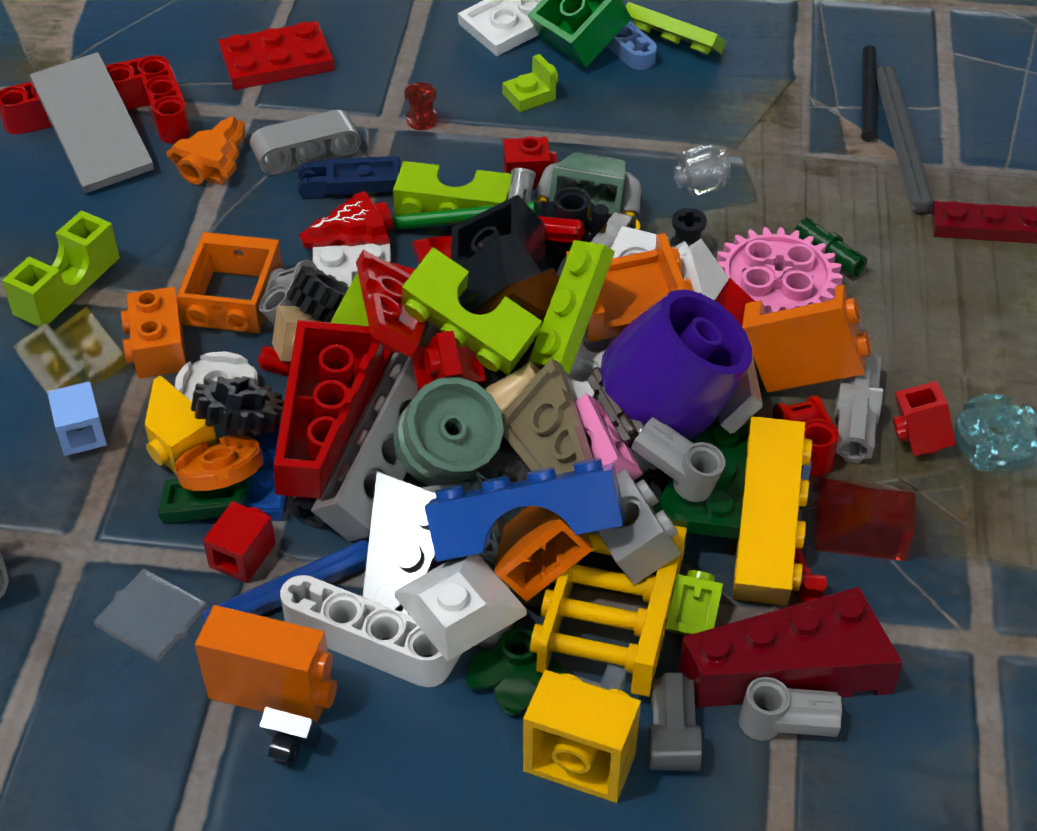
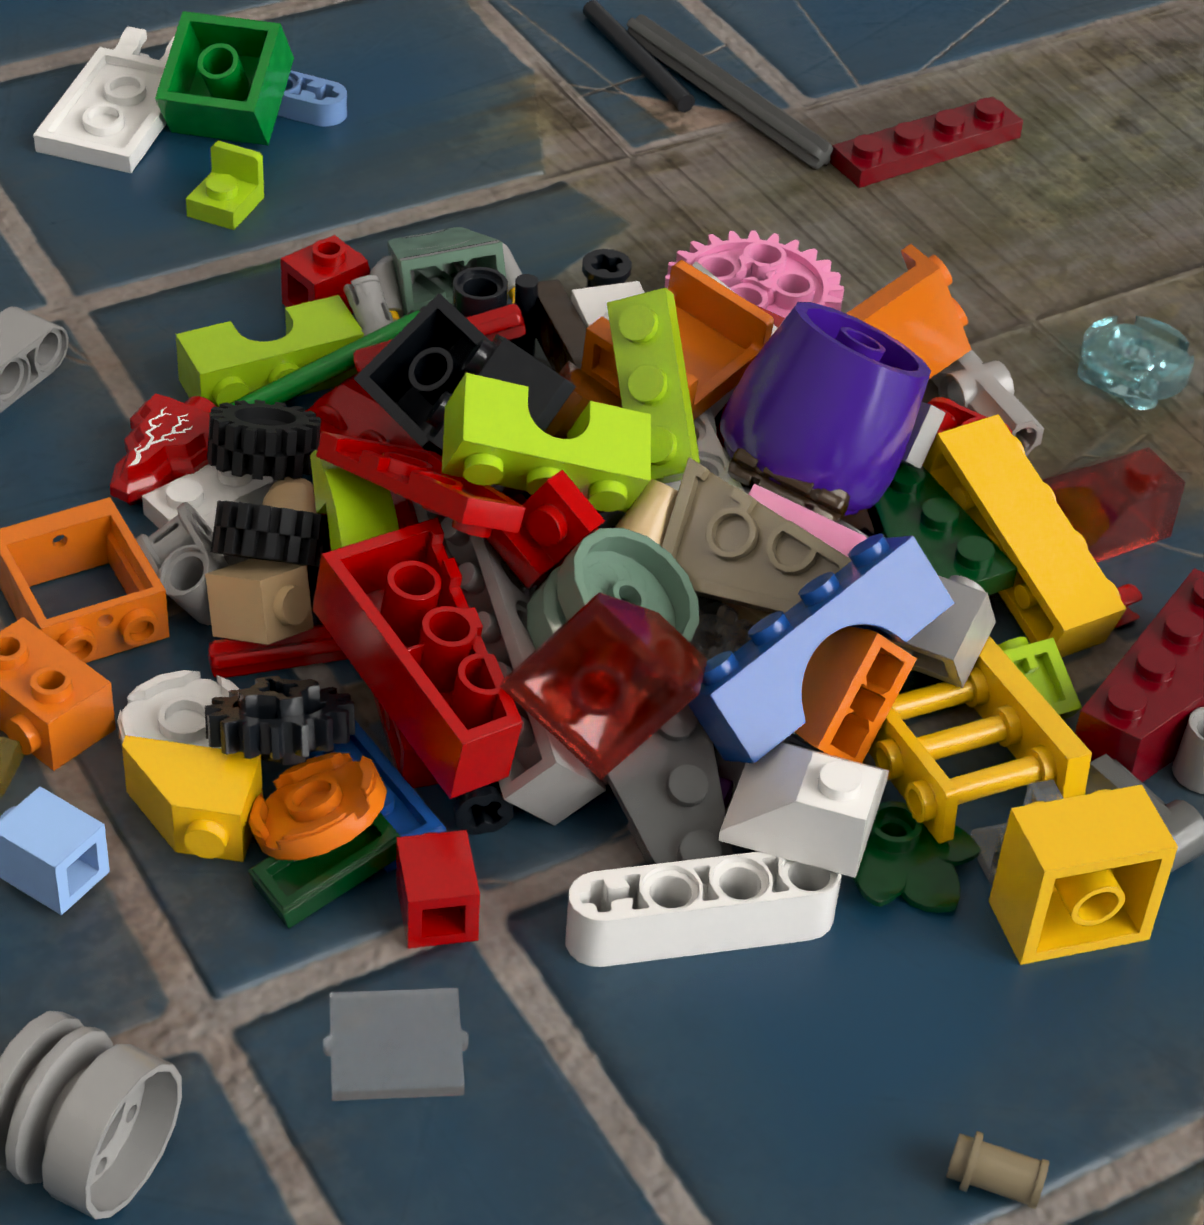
camera: 40 degrees left, 5 degrees down
orange brick [194,605,337,723] -> none
blue axle [202,540,368,623] -> none
black tile [260,707,323,767] -> none
dark blue hinge [298,156,401,199] -> none
clear red bush [404,82,438,130] -> none
lime plate [626,2,727,55] -> none
light grey piece [631,417,725,502] -> none
clear head [673,144,731,197] -> none
dark green pin [794,217,867,278] -> none
red brick [893,381,956,456] -> none
none -> black tyre [207,400,321,480]
none -> clear red slope [500,592,707,780]

